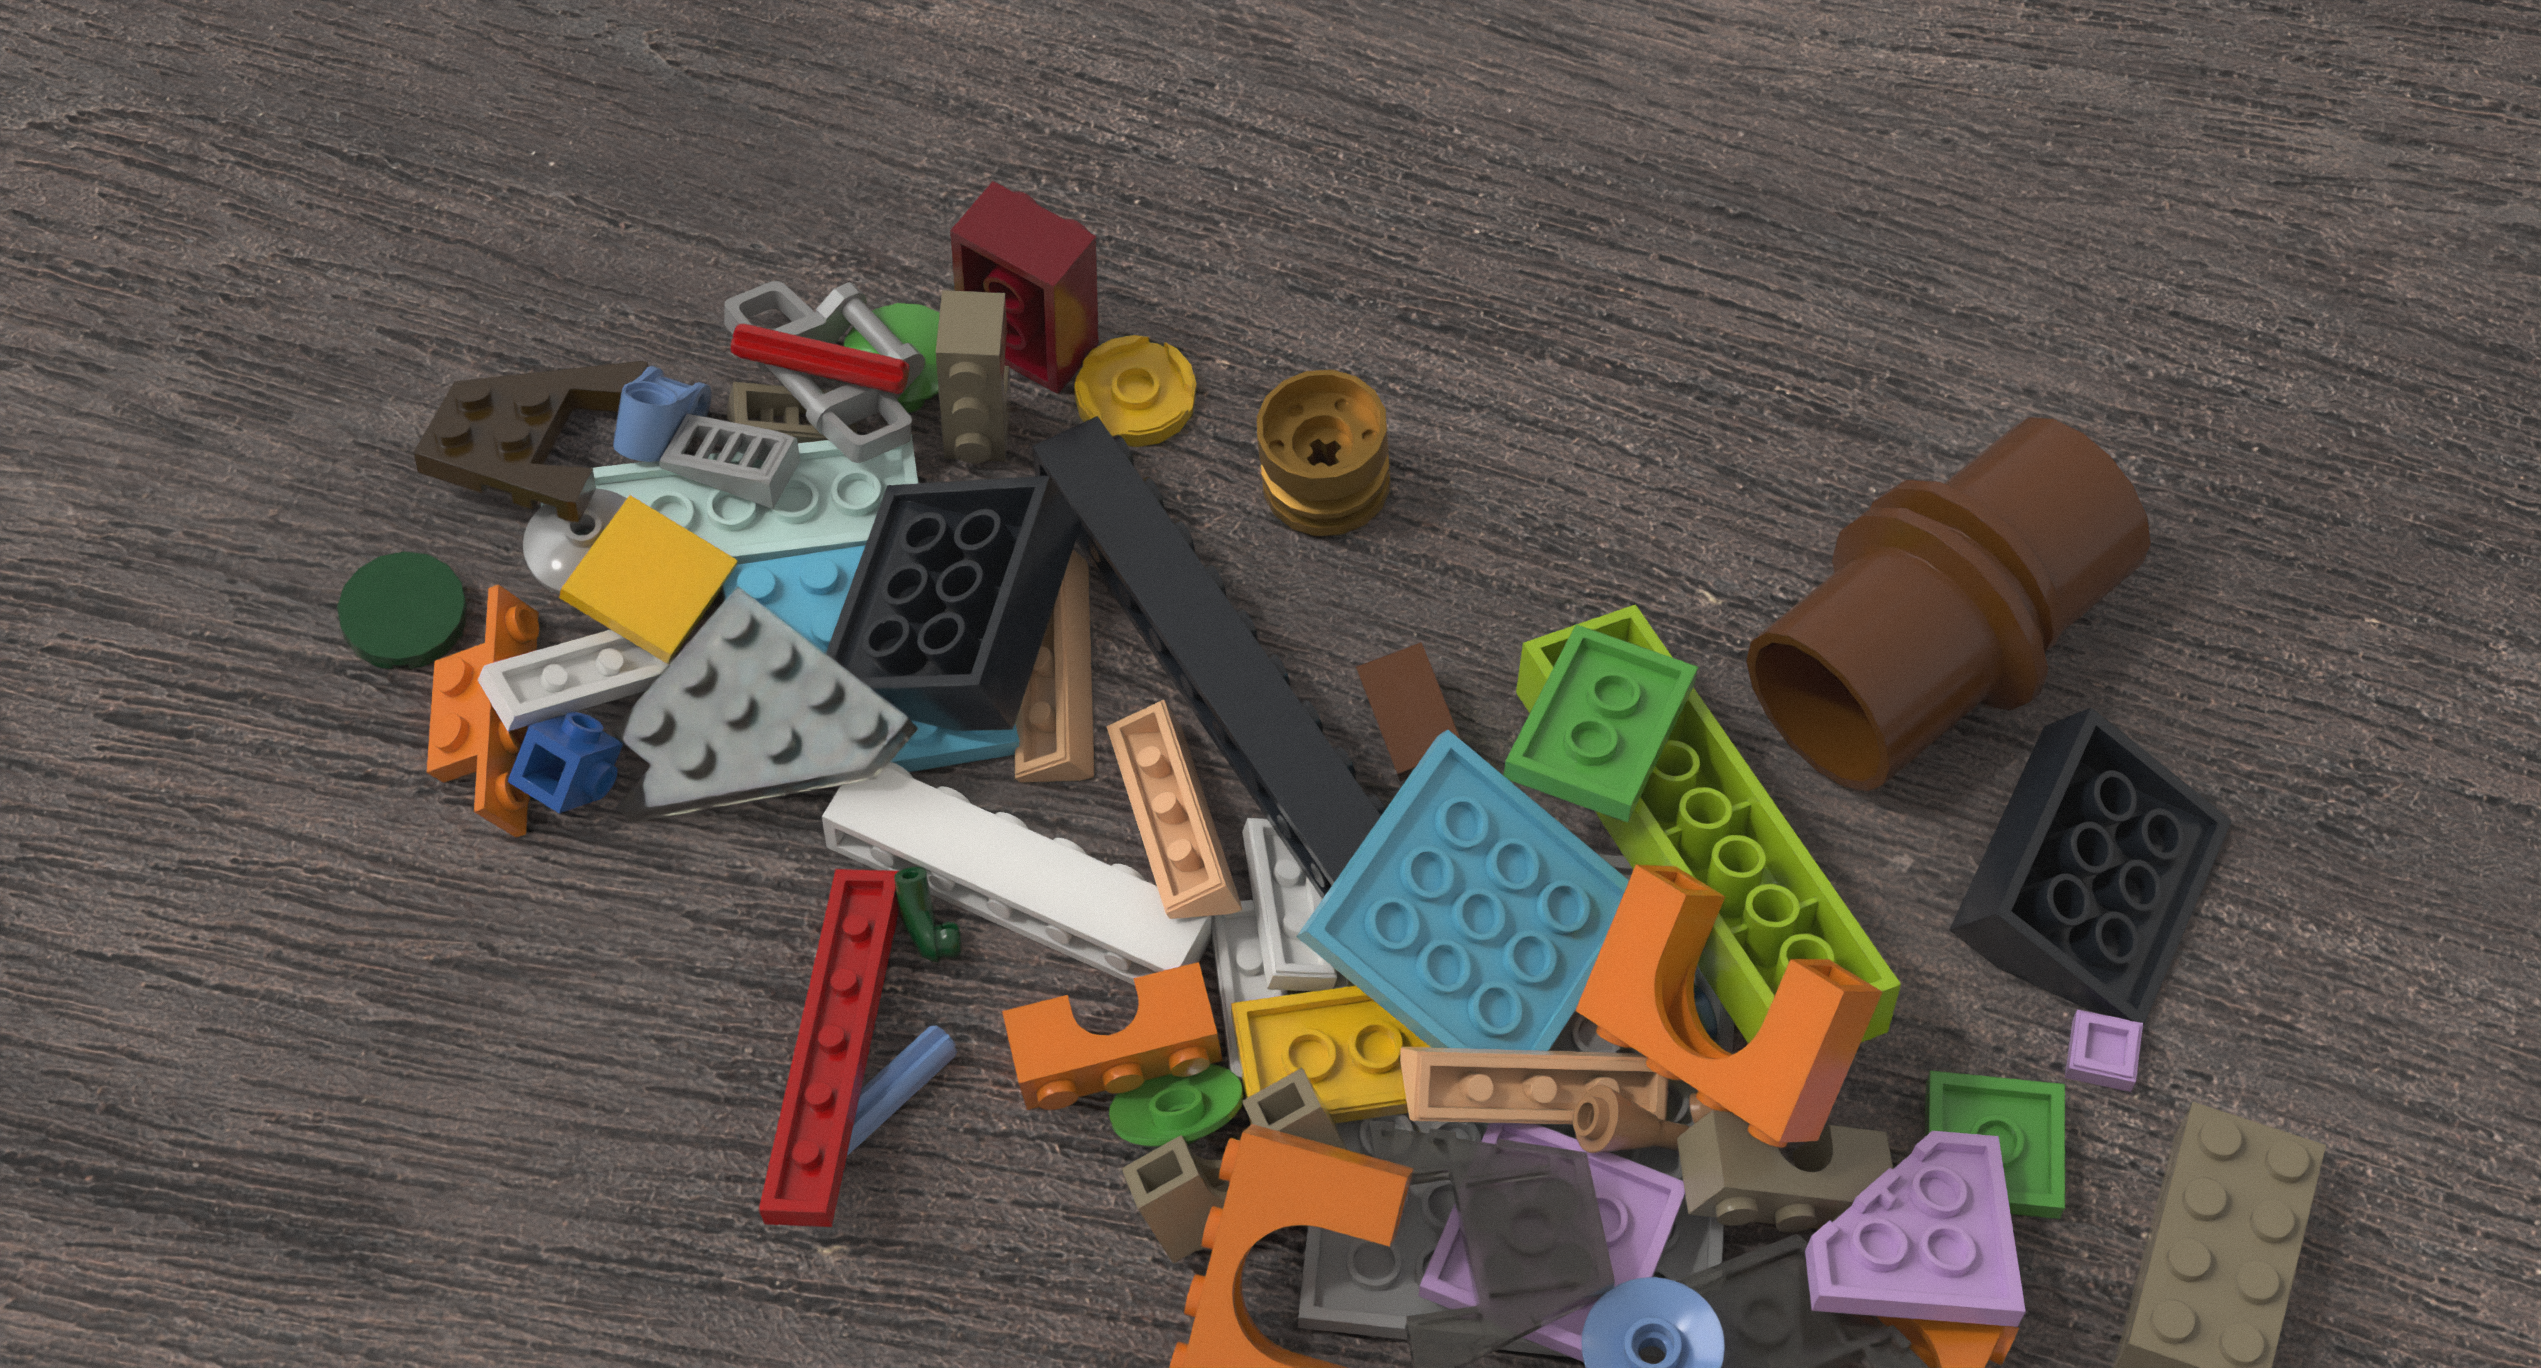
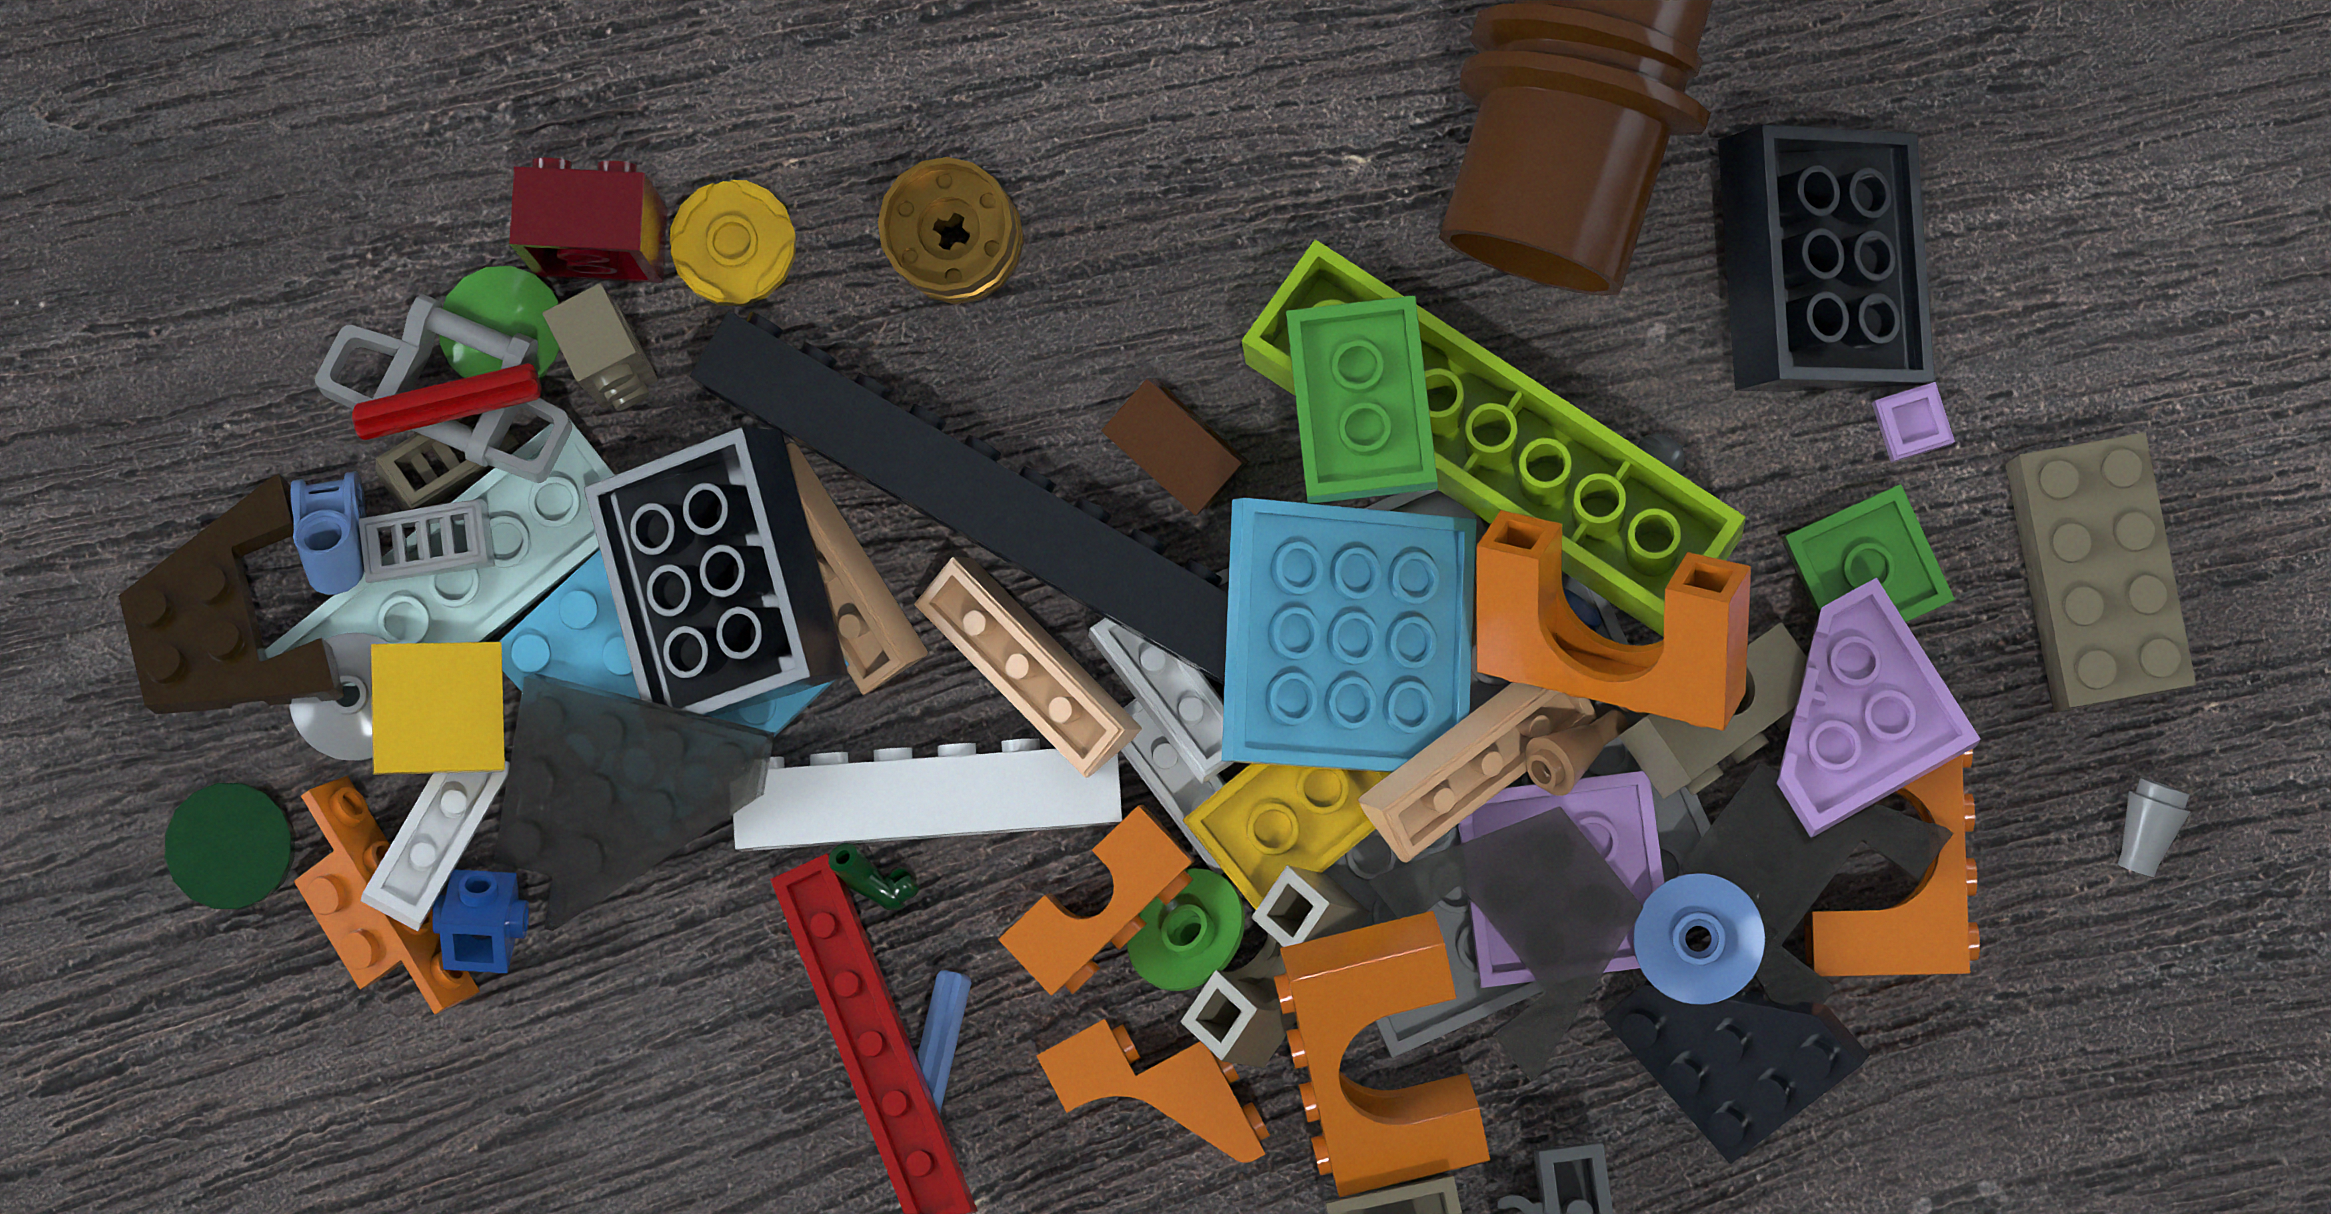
camera: 25 degrees left, 25 degrees up
none -> orange arch [1036,1019,1270,1163]

